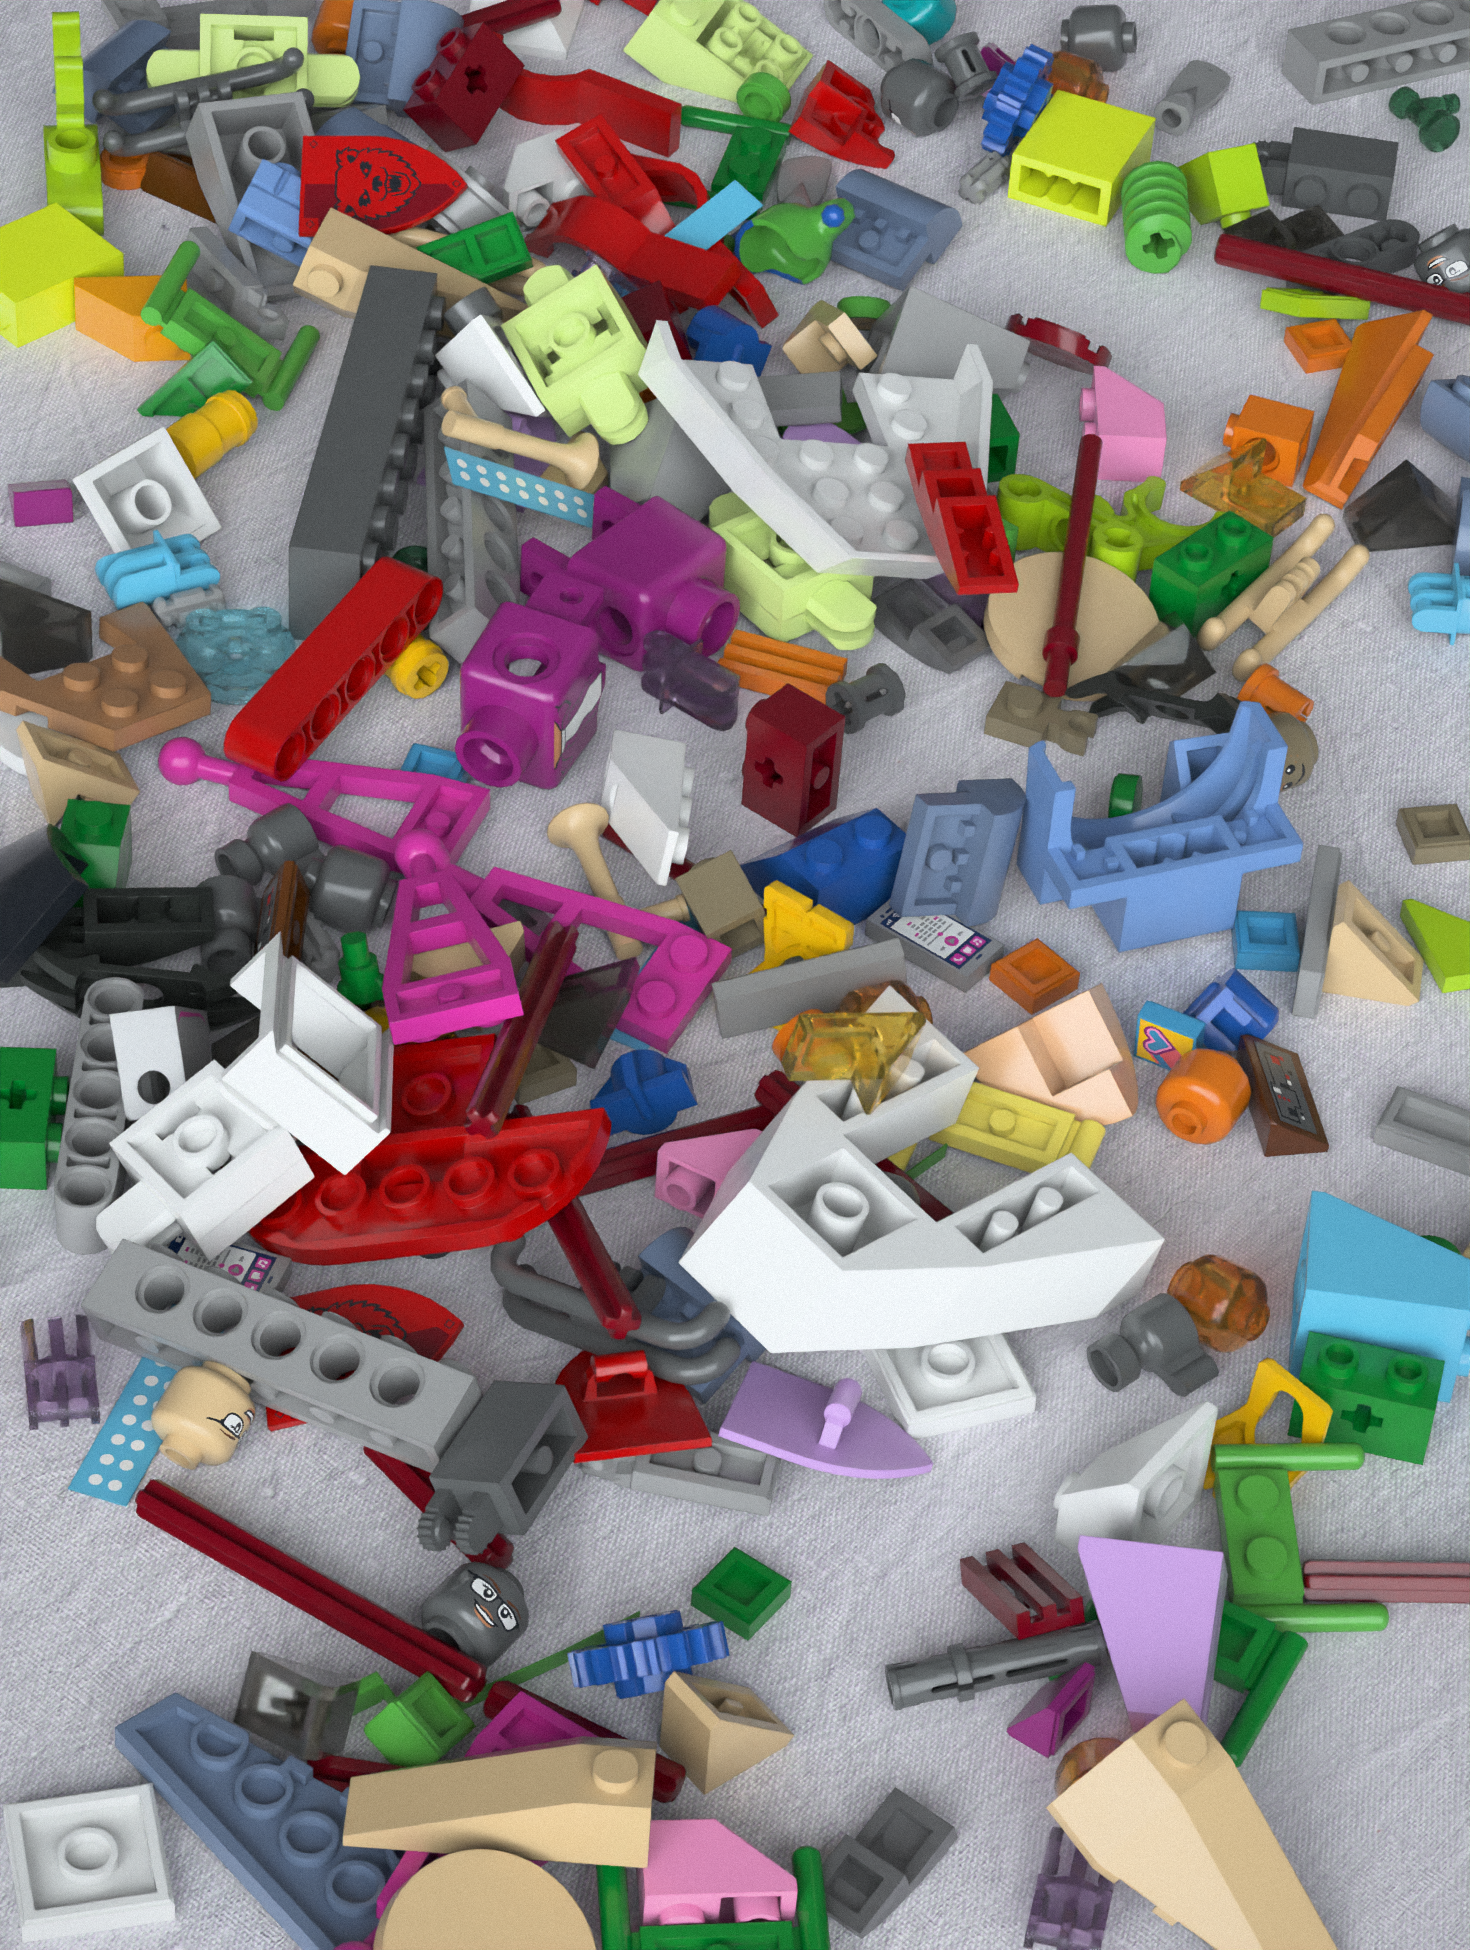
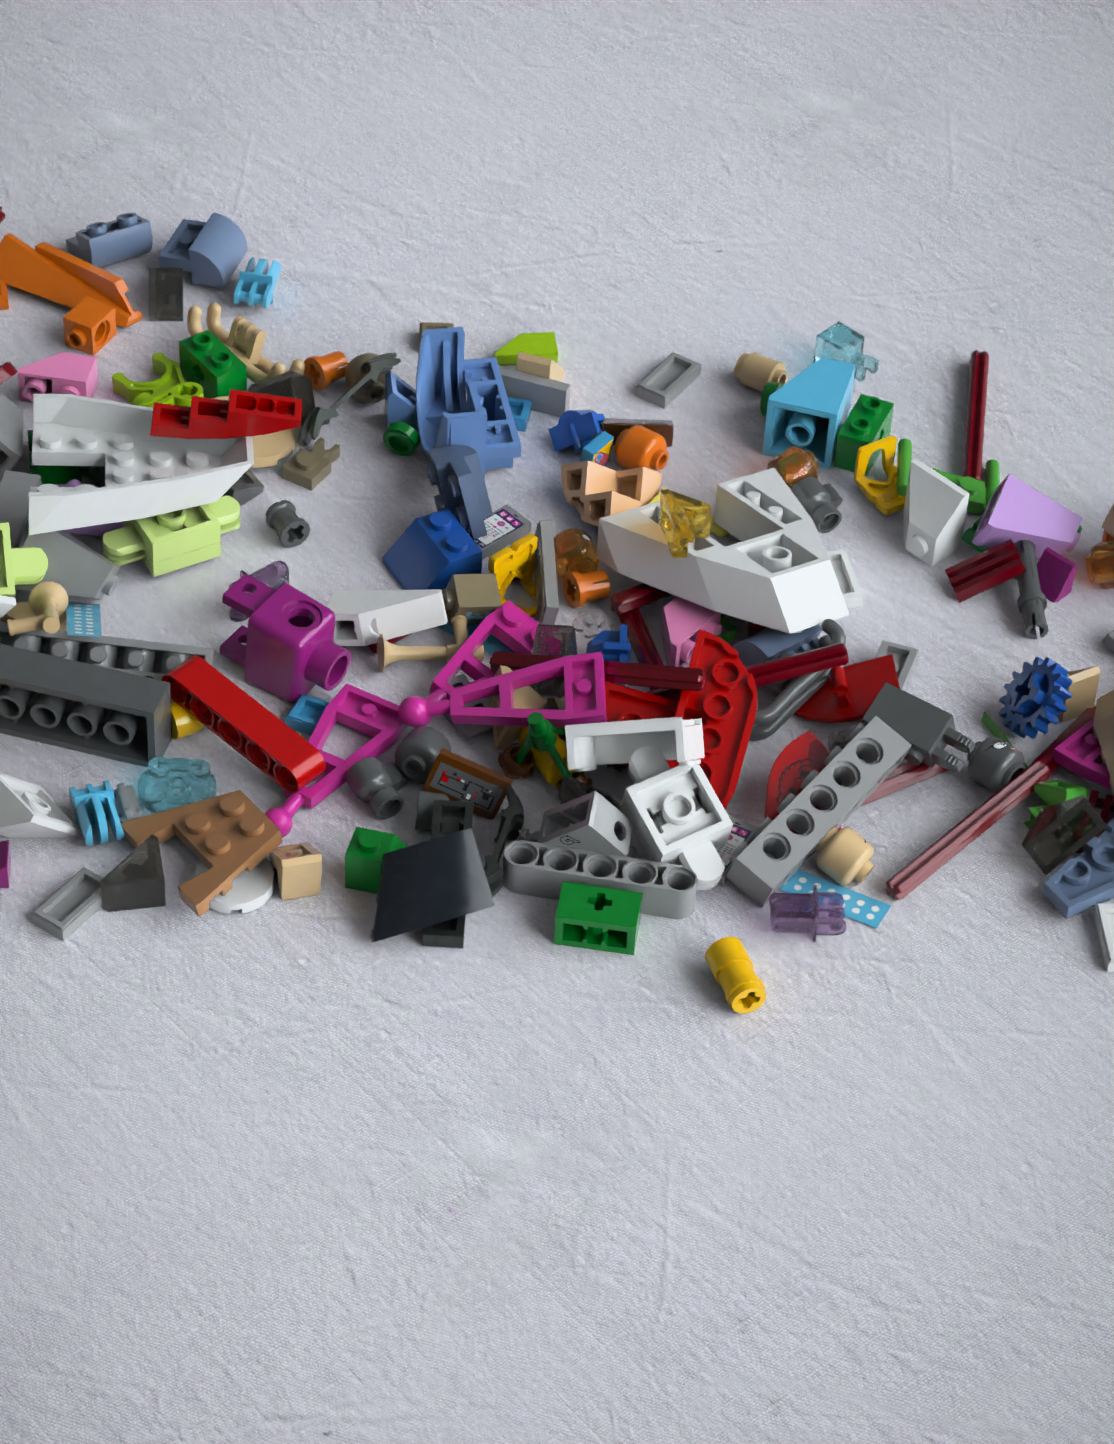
camera: 80 degrees left, 0 degrees up
magenta piece [520,486,740,672] -> none
green tile [691,1547,792,1641] -> none
orange tile [715,629,848,705] -> none
lavender shield [718,1361,934,1479] -> none
dark red brick [741,683,846,837] -> none
orange tile [989,938,1080,1015] -> none
dark red bar [1042,434,1103,697] -> none
clear yellow slope [1180,438,1307,538] -> none
none -> clear plant [572,608,615,639]

